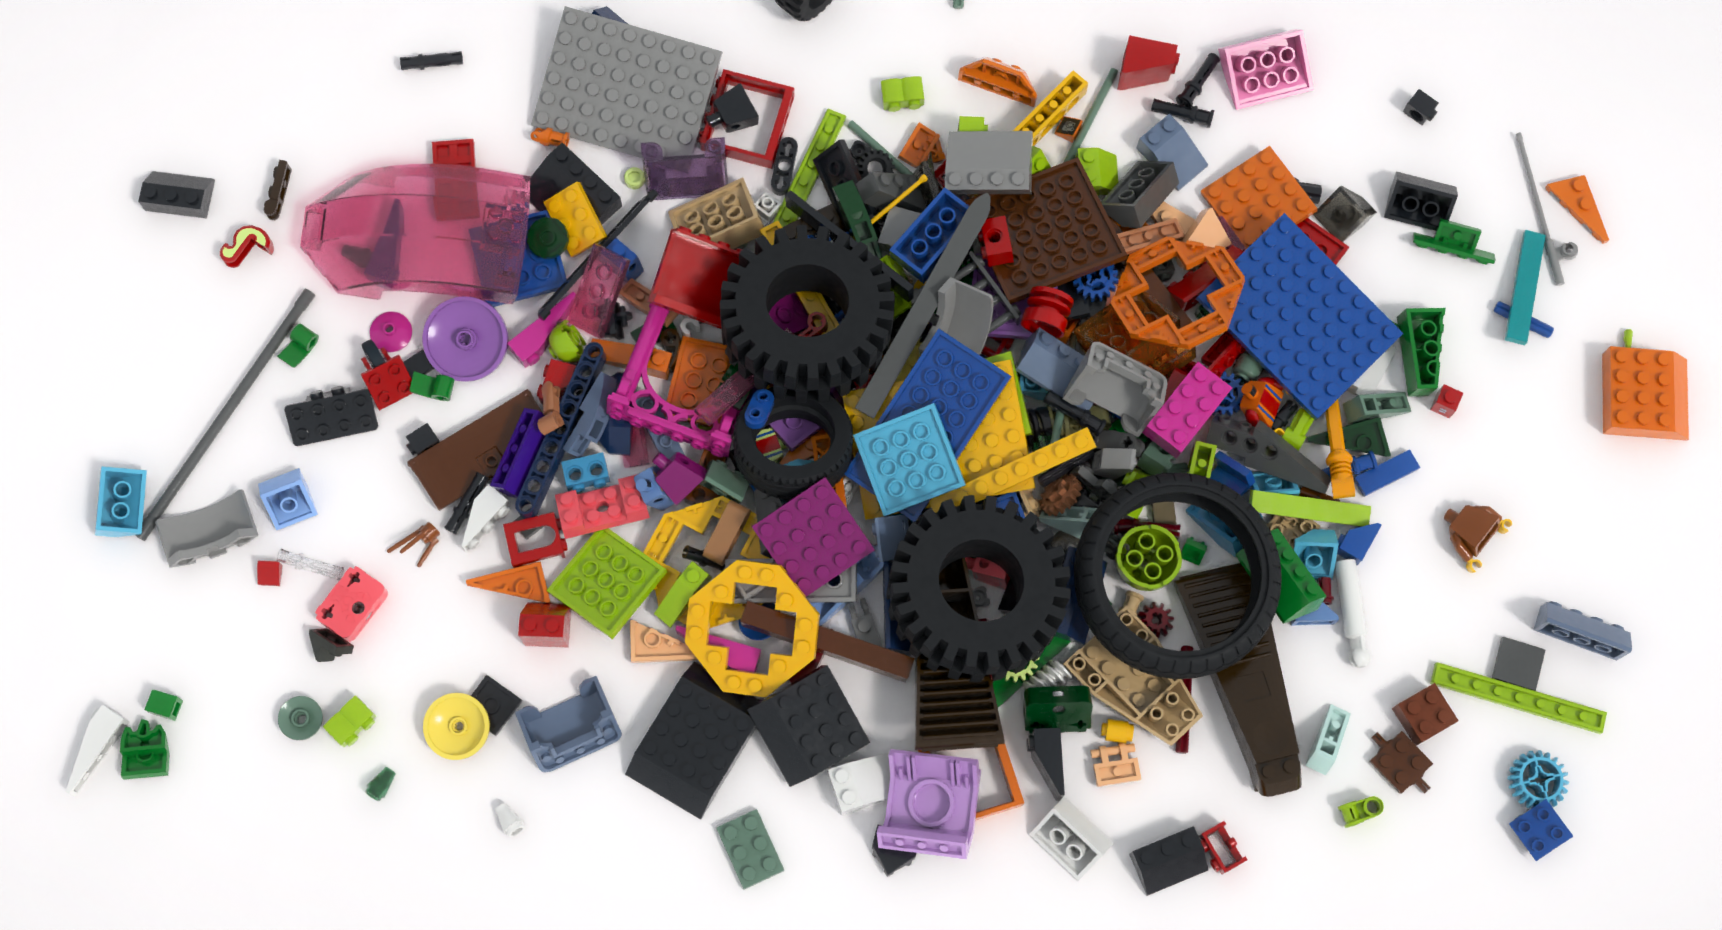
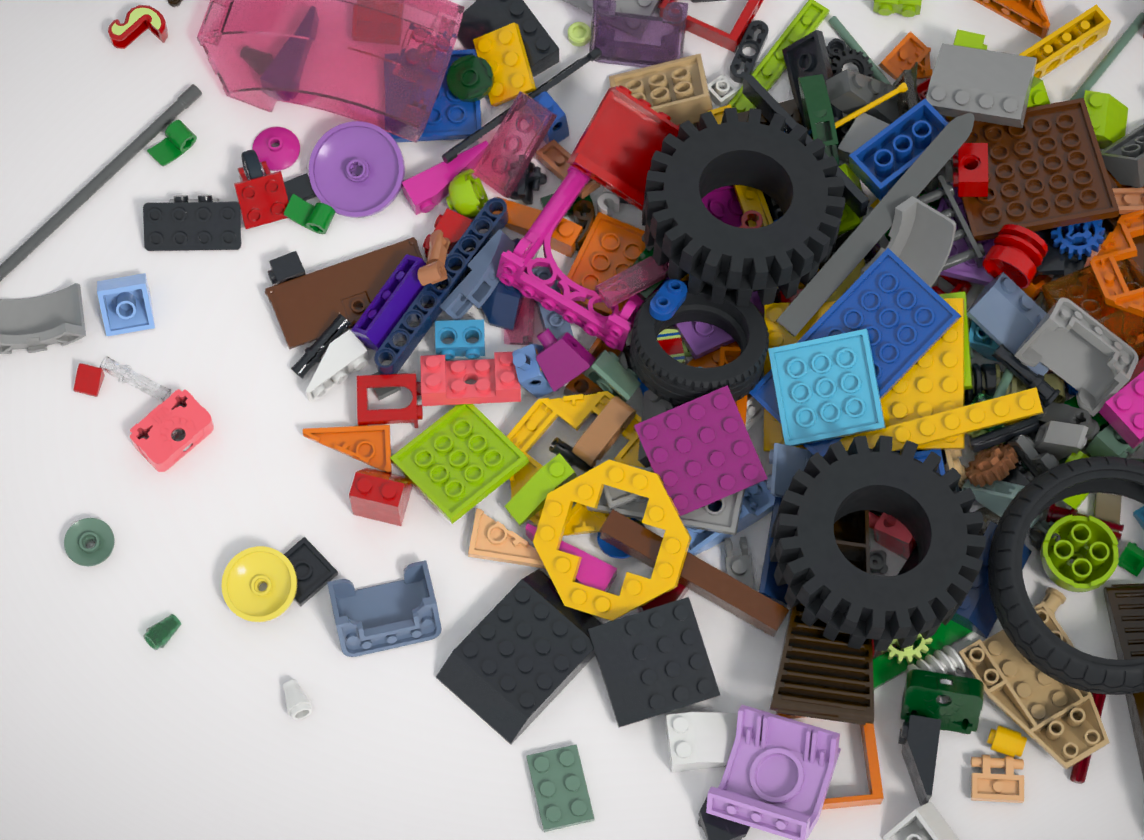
camera: 15 degrees right, 5 degrees down
pearl dark grey slope [309,628,354,662] -> none
lime brick [323,695,376,747] -> none
dark orange plant [387,522,440,567] -> none
slope [1054,116,1083,143] -> none
dark red gear [1138,602,1174,639] -> none

